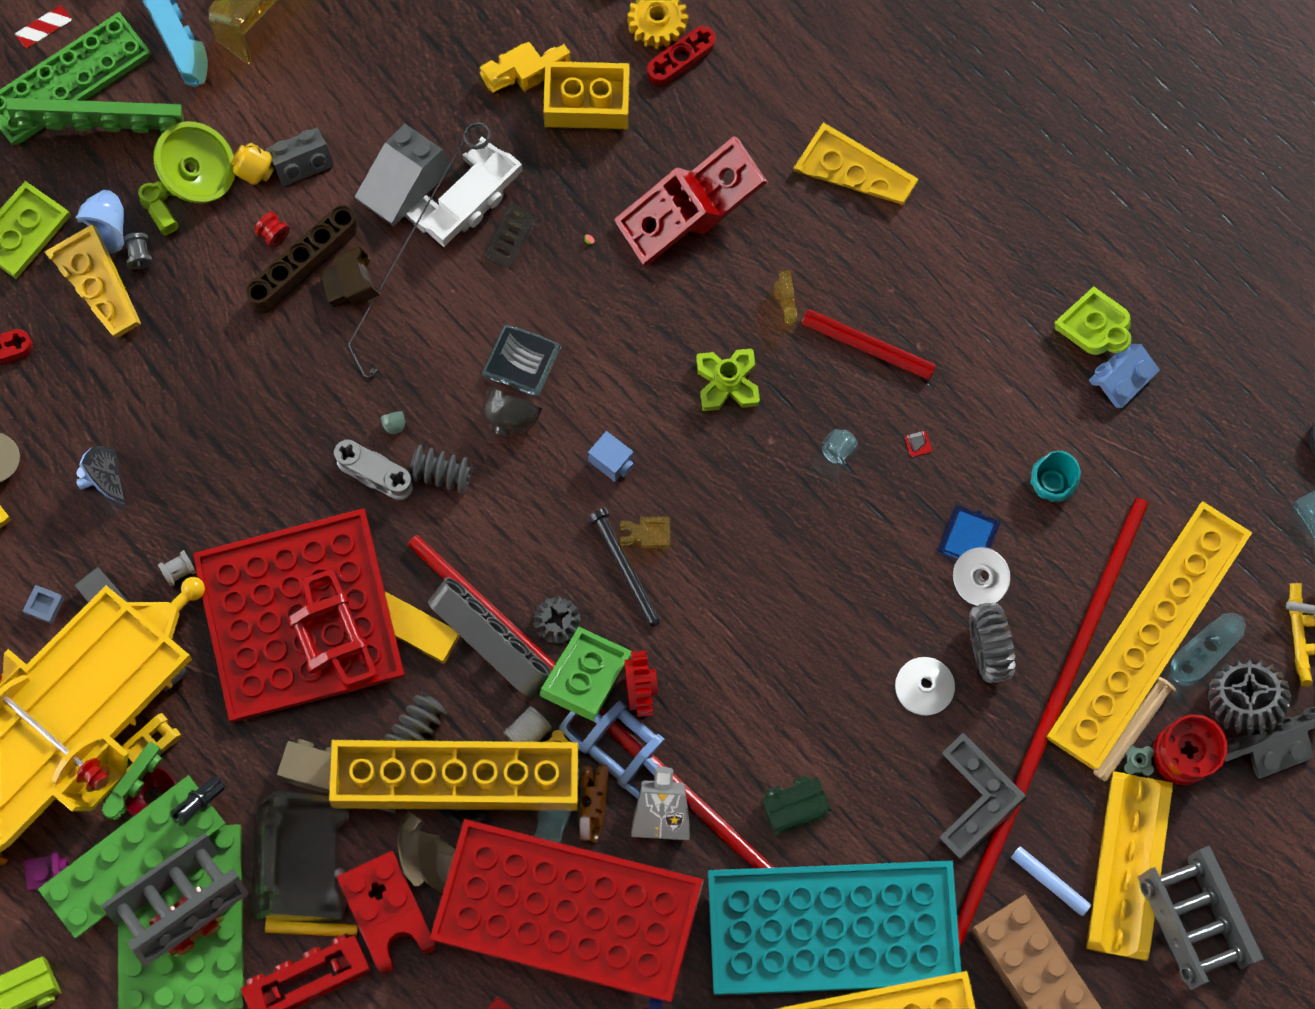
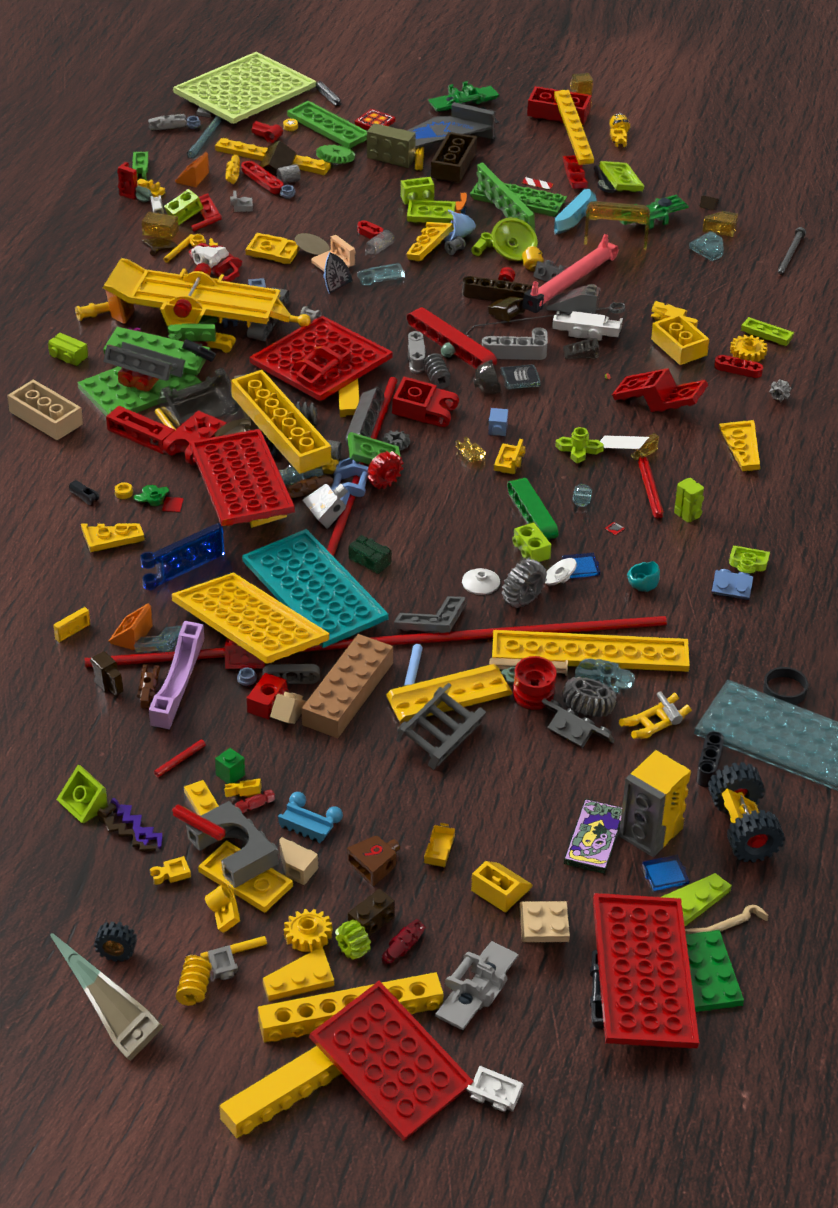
camera: 60 degrees right, 30 degrees down
black bar [588,508,659,627] -> none
none -> light nougat bracket [311,235,355,271]
none -> clear light blue hinge [357,263,405,285]
none -> clear brick [365,229,395,258]
none -> red brick [392,377,459,427]
none -> red beam [407,307,497,372]
none -> orange slope [455,193,467,215]
none -> light grey beam [482,327,548,360]
none -> yellow bracket [494,439,526,474]
none -> green beam [507,478,558,540]
none -> lime brick [512,523,551,562]
none -> coral piece [522,234,619,313]
none -> white sticker [600,436,649,449]
none -> lime brick [674,478,704,523]
none -> light grey gear [769,379,792,402]

